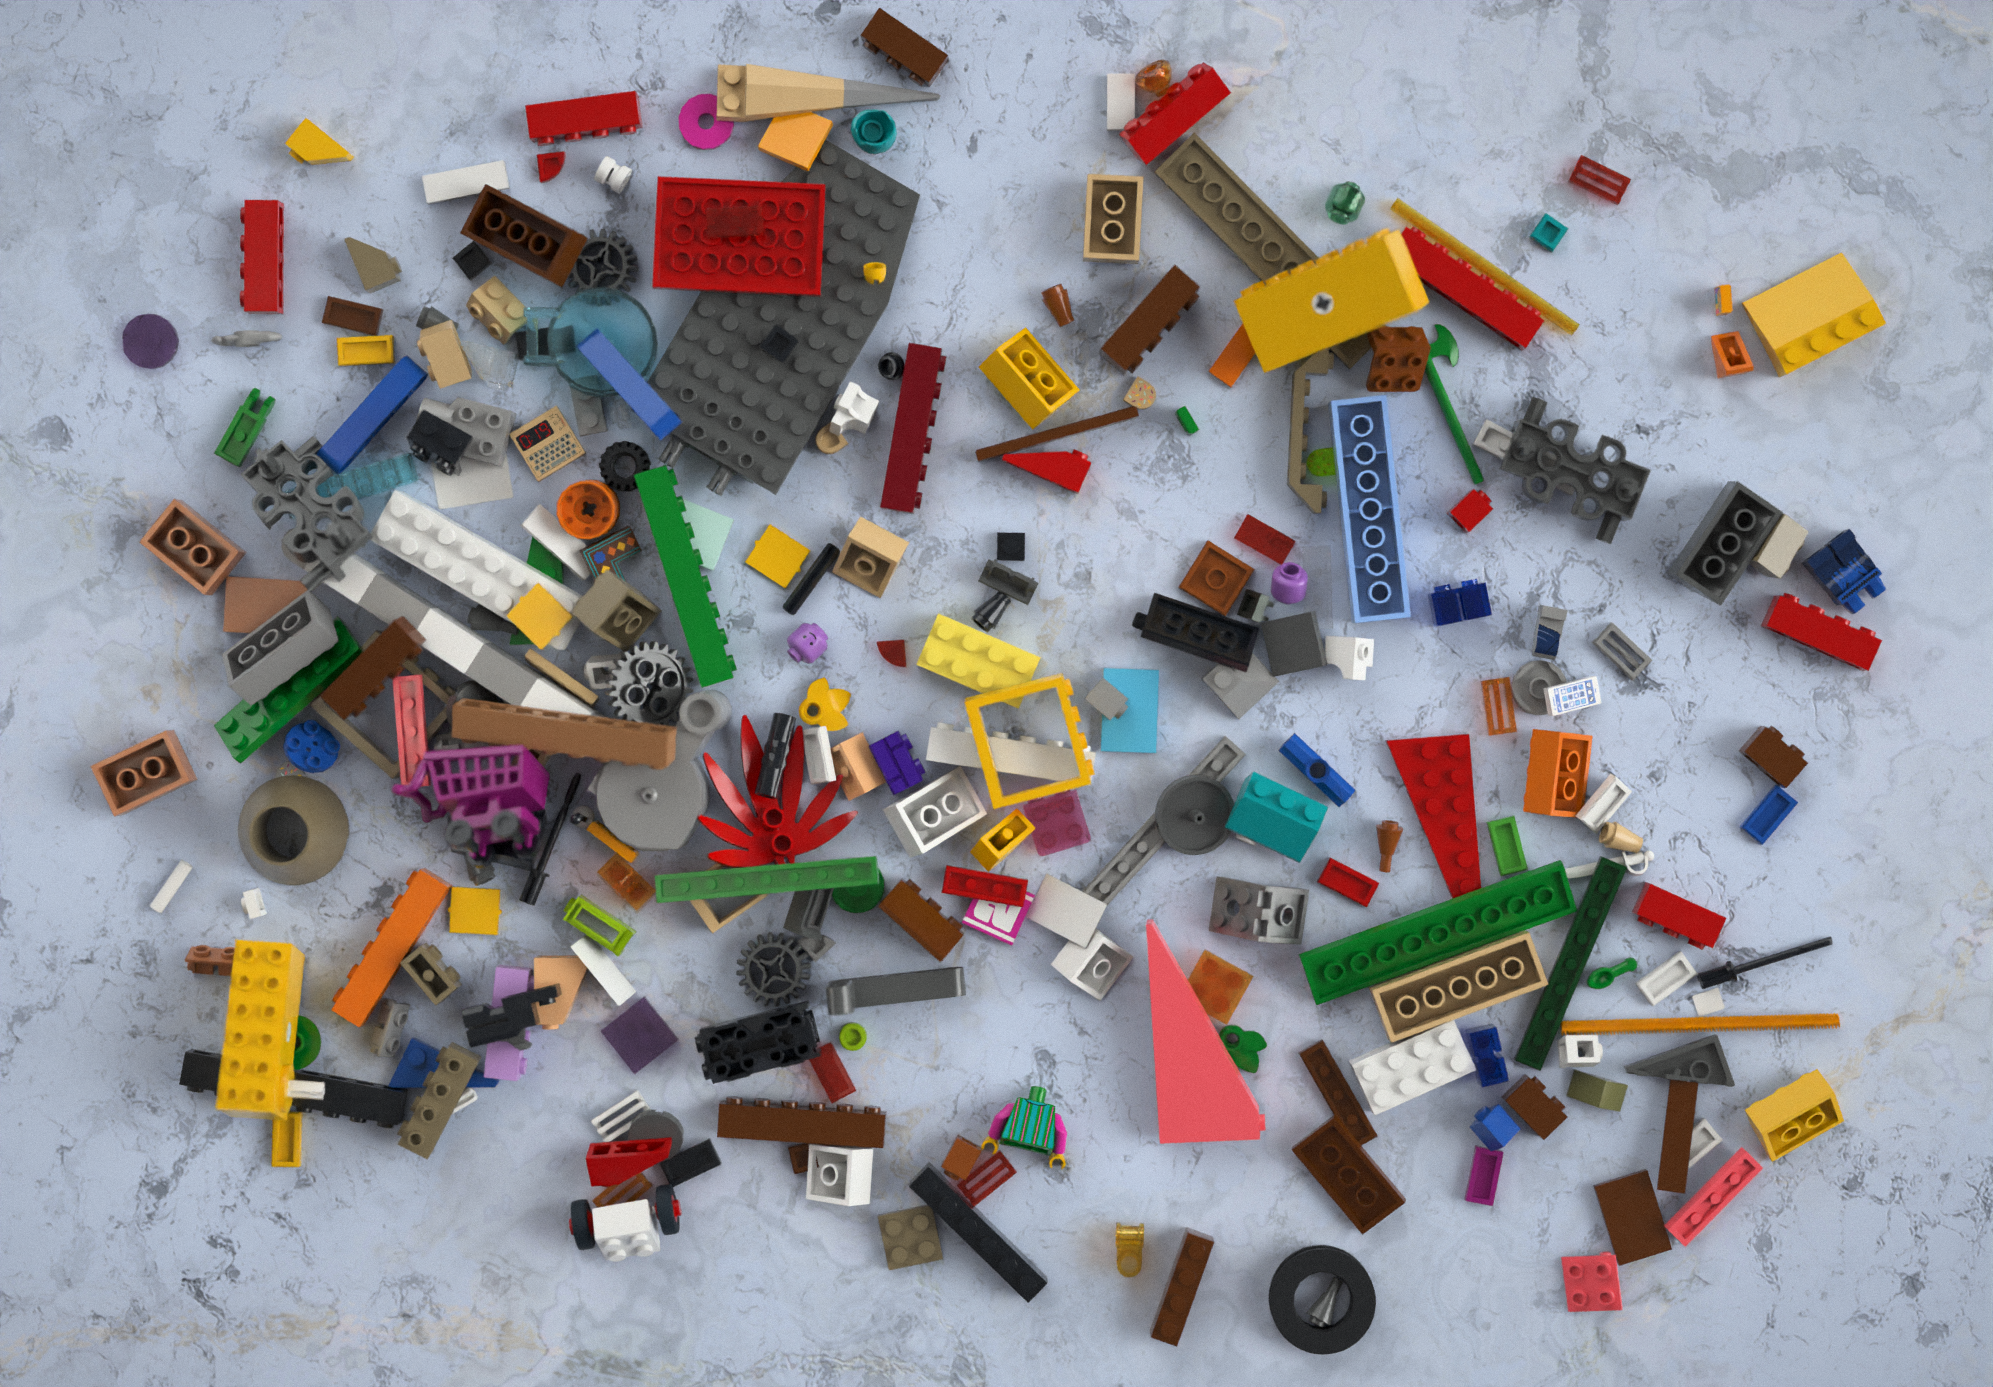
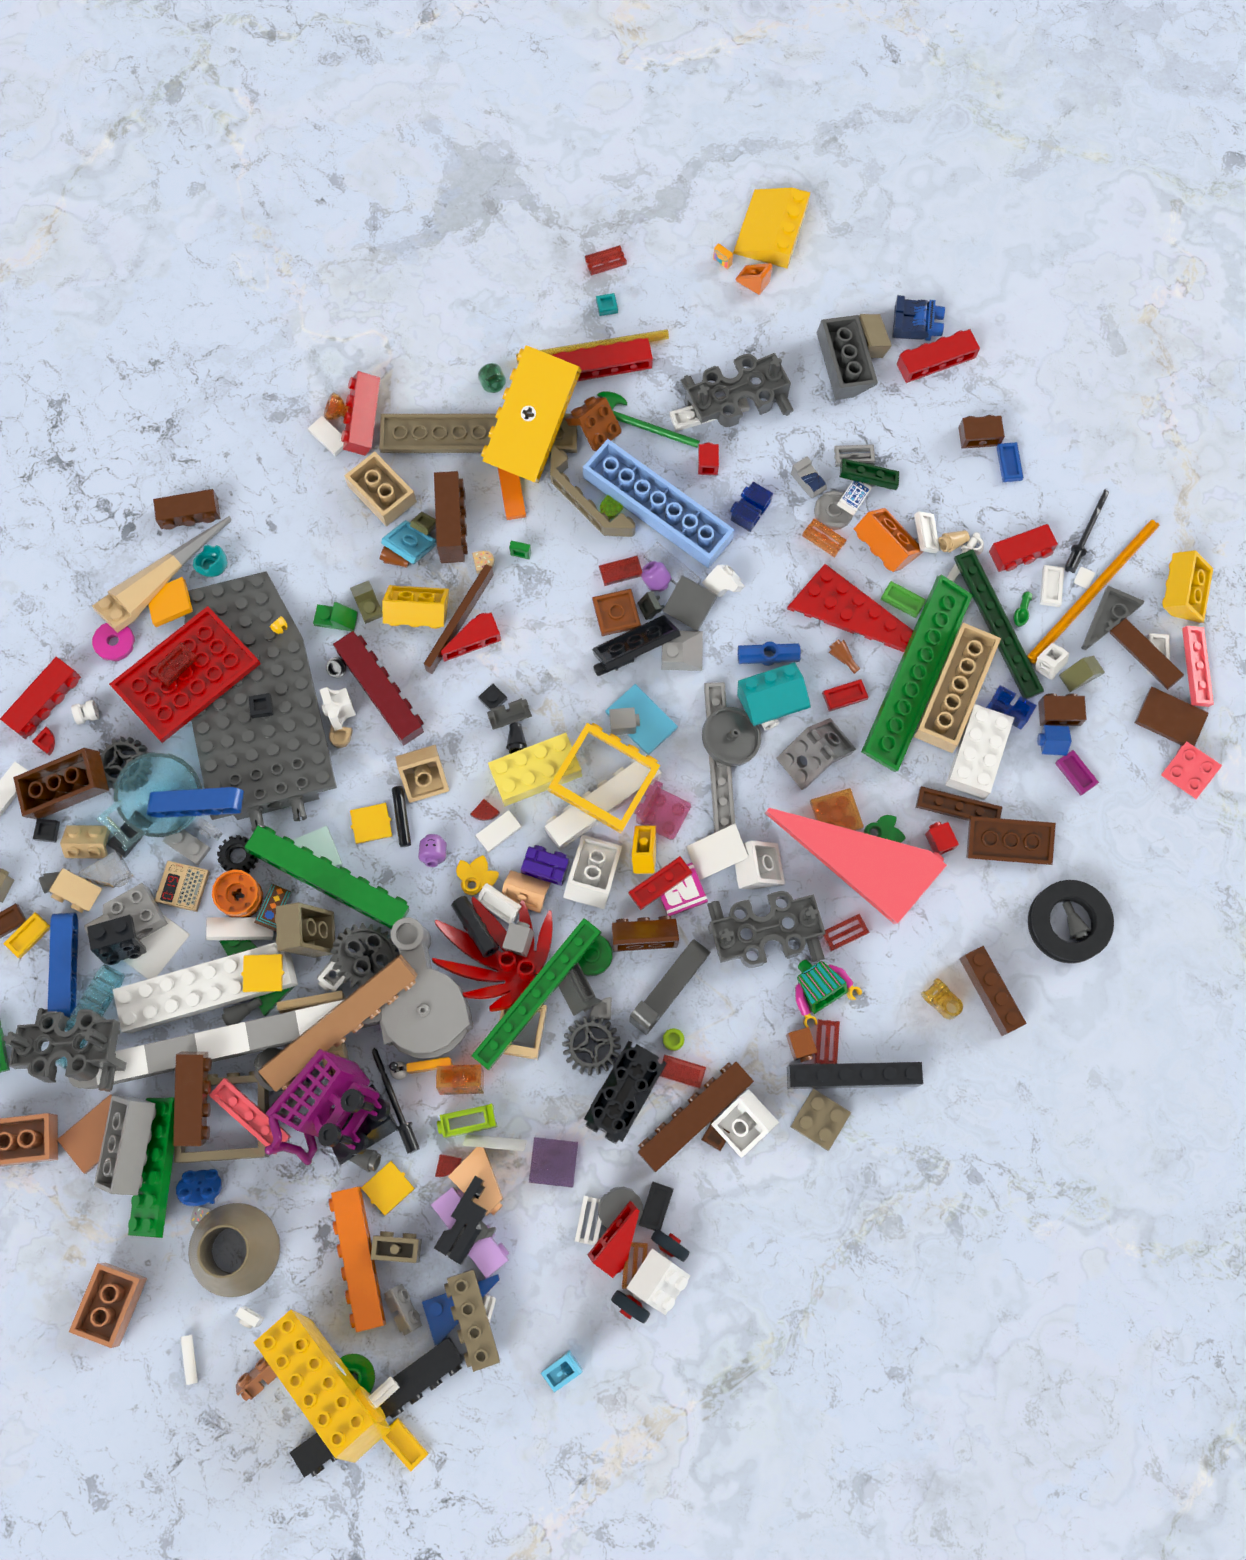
camera: 50 degrees left, 15 degrees down
none -> green slope [313,602,358,631]
none -> olive slope [350,580,383,624]
none -> medium azure tile [381,520,437,565]
none -> olive tile [410,511,436,535]
none -> clear red tile [435,1154,462,1177]
none -> white tile [475,810,522,853]
none -> light grey brick [502,921,534,957]
none -> medium azure slope [541,1350,583,1393]
none -> dark grey gear [707,891,826,968]
none -> clear red tile [824,914,870,952]
none -> dark green tile [839,458,899,490]
none -> red brick [925,822,959,855]

